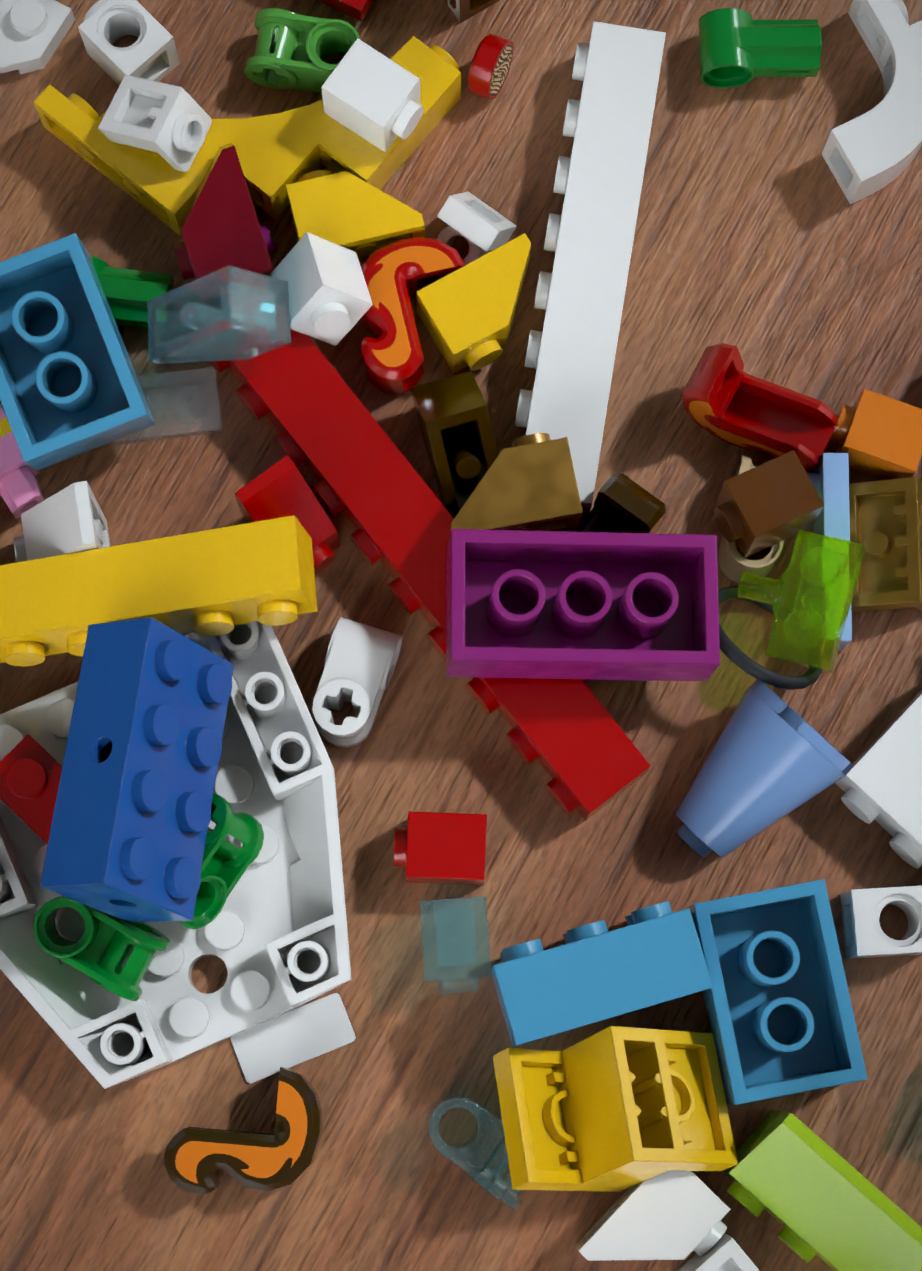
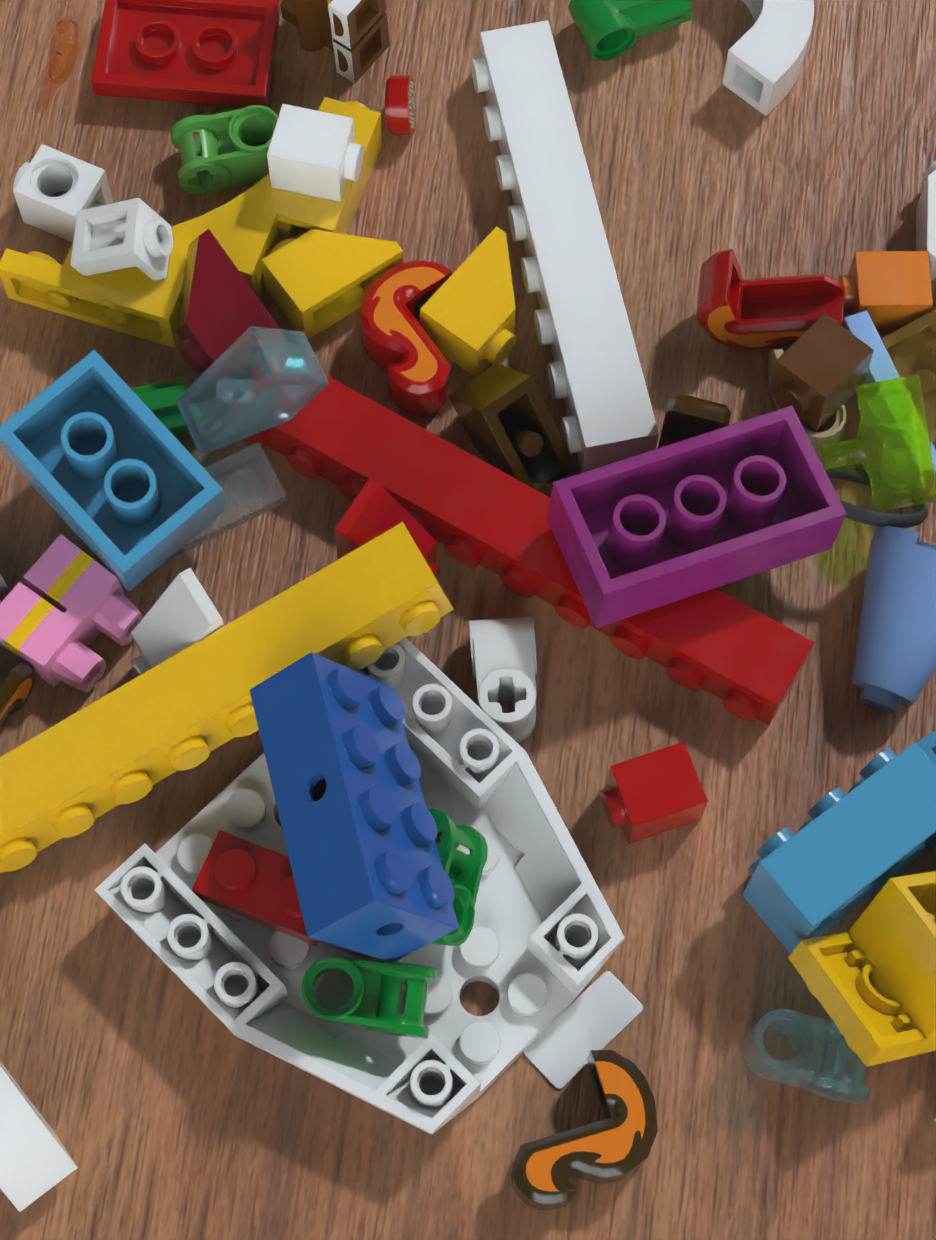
camera: 20 degrees left, 10 degrees down
white brick [271,232,373,346] -> none
clear light blue brick [420,896,492,995] -> none
white tile [437,191,517,265] -> none
pearl gold slope [451,433,583,531] -> none

